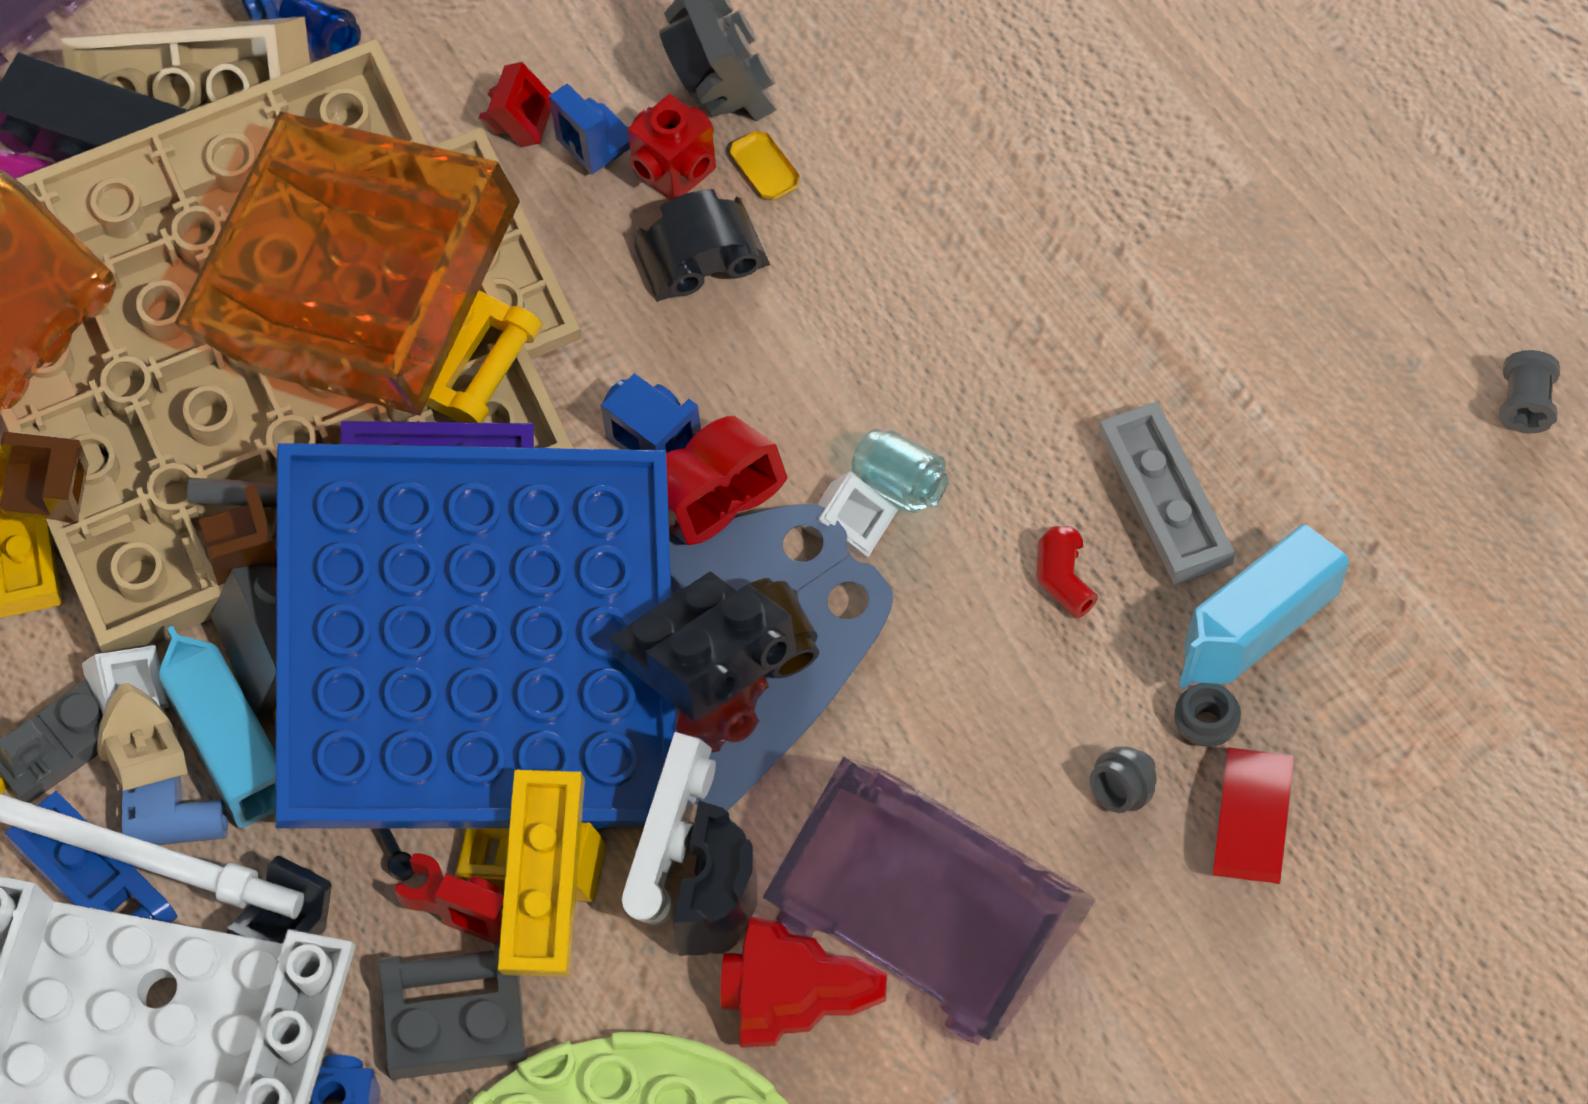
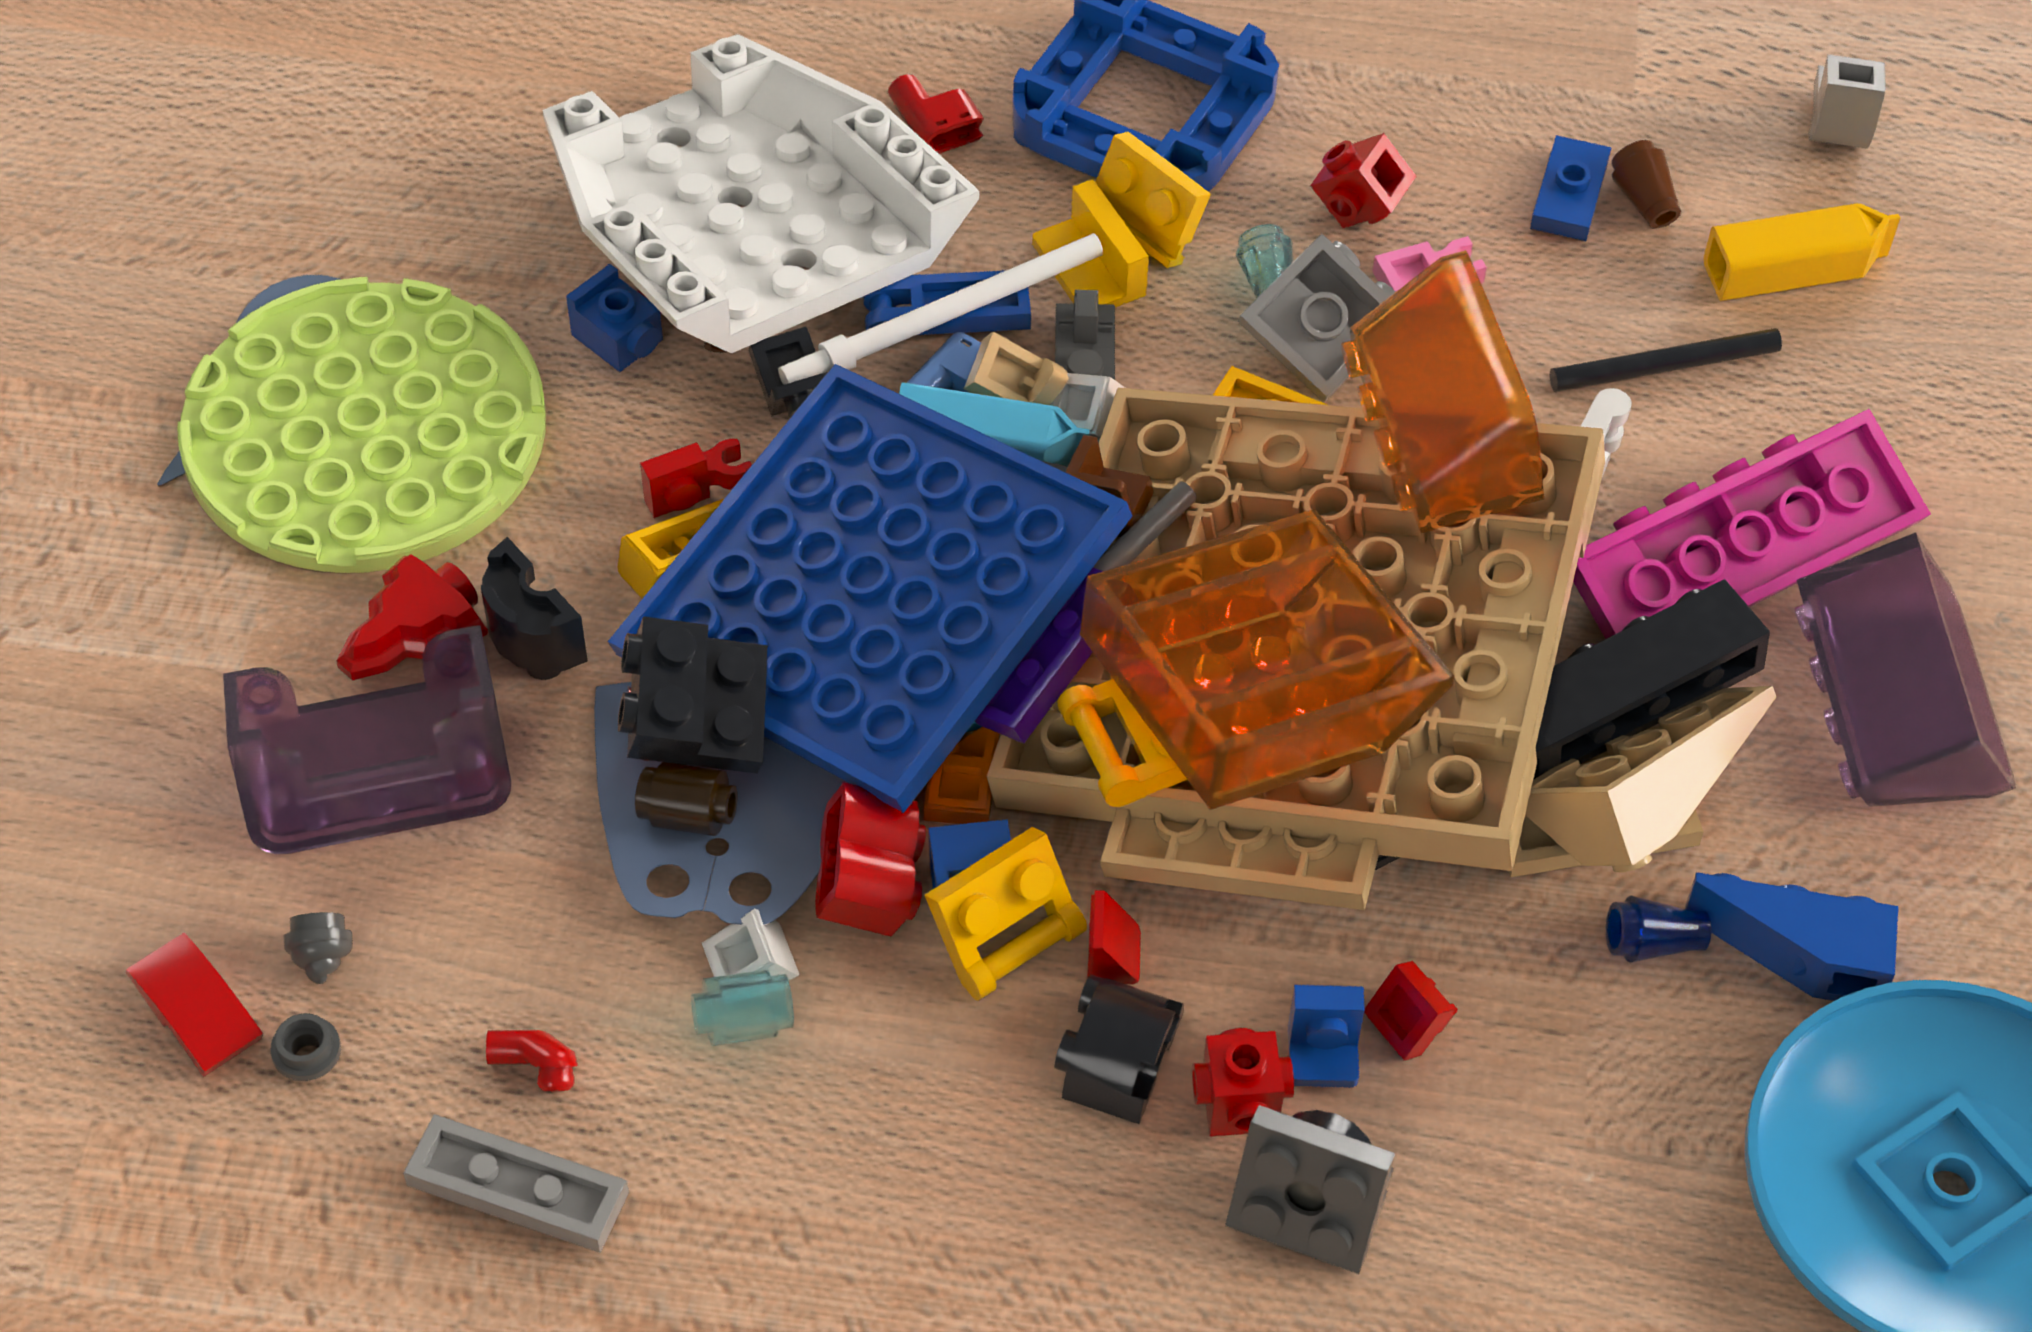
camera: 125 degrees right, 5 degrees down
reddish brown panel [0,432,89,523] -> none
dark grey plate [379,943,527,1080] -> none
yellow plate [498,770,585,977] -> none
white plate [622,732,716,926] -> none
yellow piece [730,131,800,200] -> none
medium azure piece [1179,524,1349,689] -> none
none -> yellow plate [924,827,1087,1001]
none -> red slope [1087,890,1141,984]

